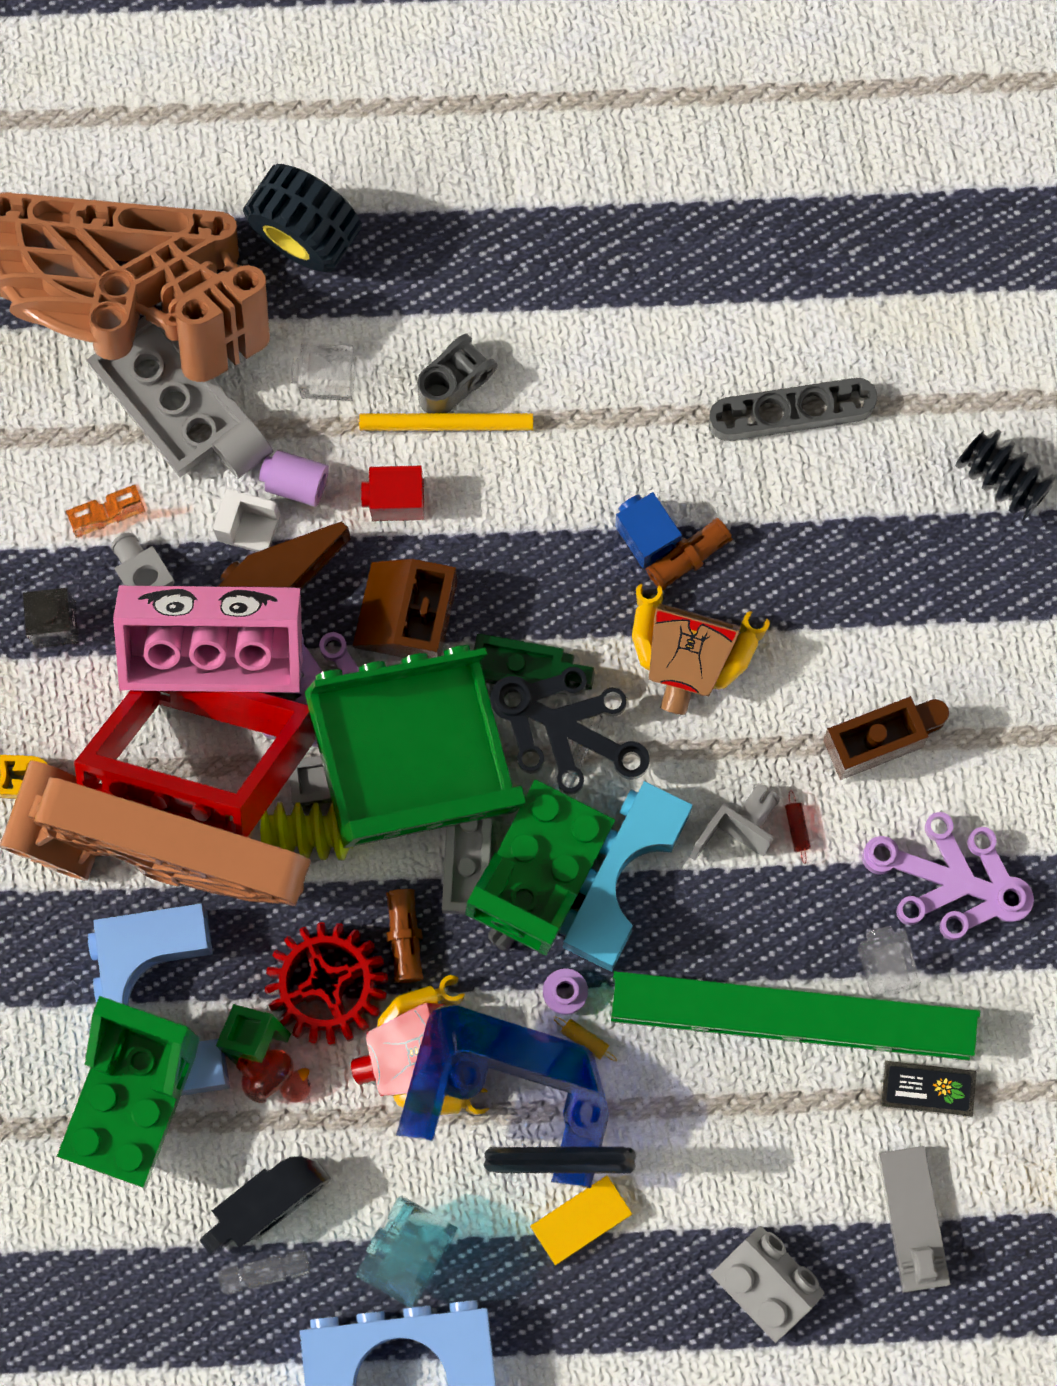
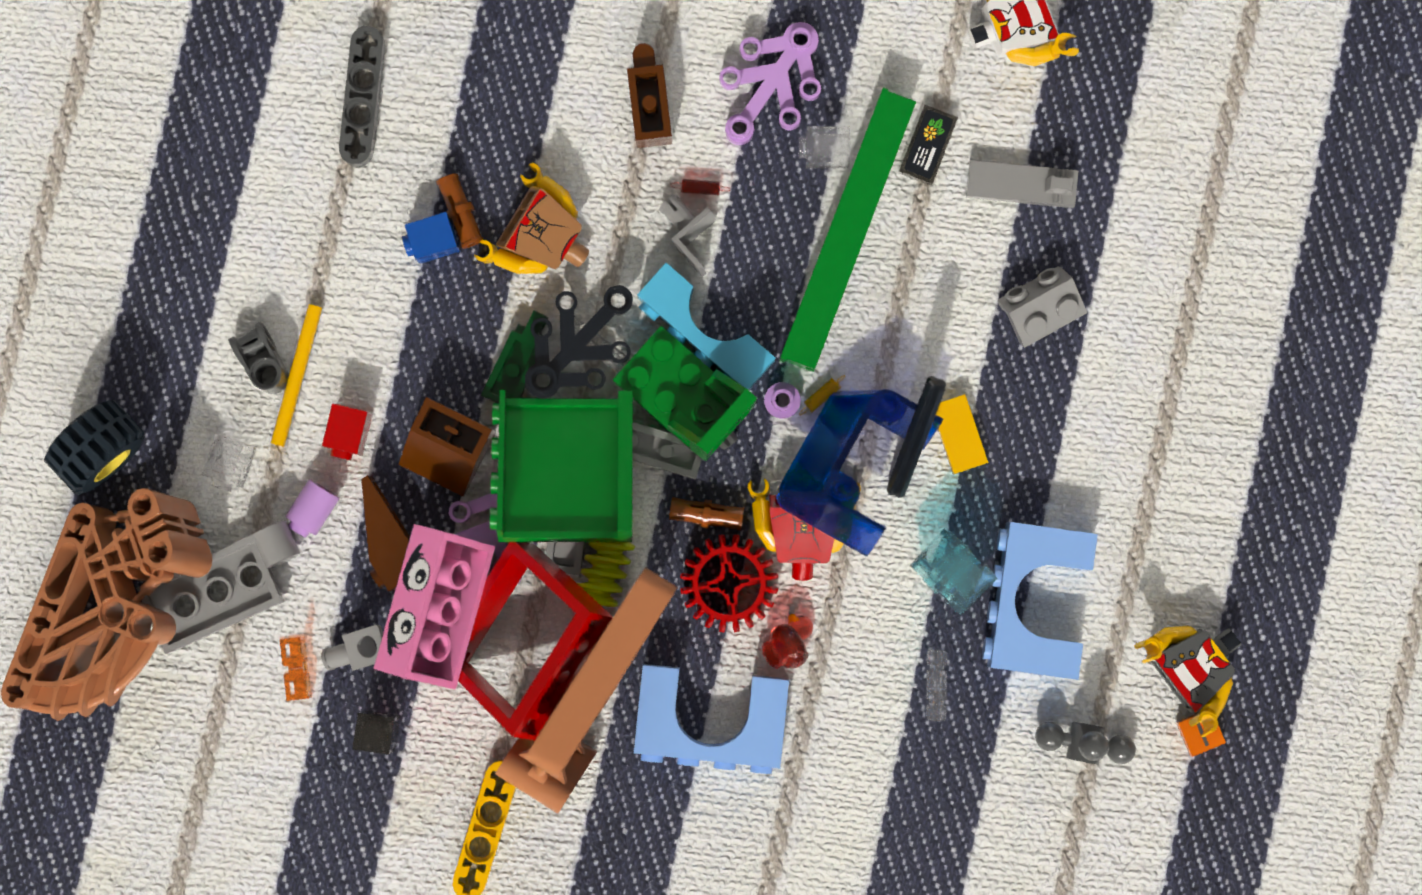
camera: 75 degrees left, 10 degrees up
green bracket [56,996,200,1189] -> none
black piece [200,1156,331,1256] -> none
white panel [213,489,280,552] -> none
green panel [216,1004,291,1067] -> none

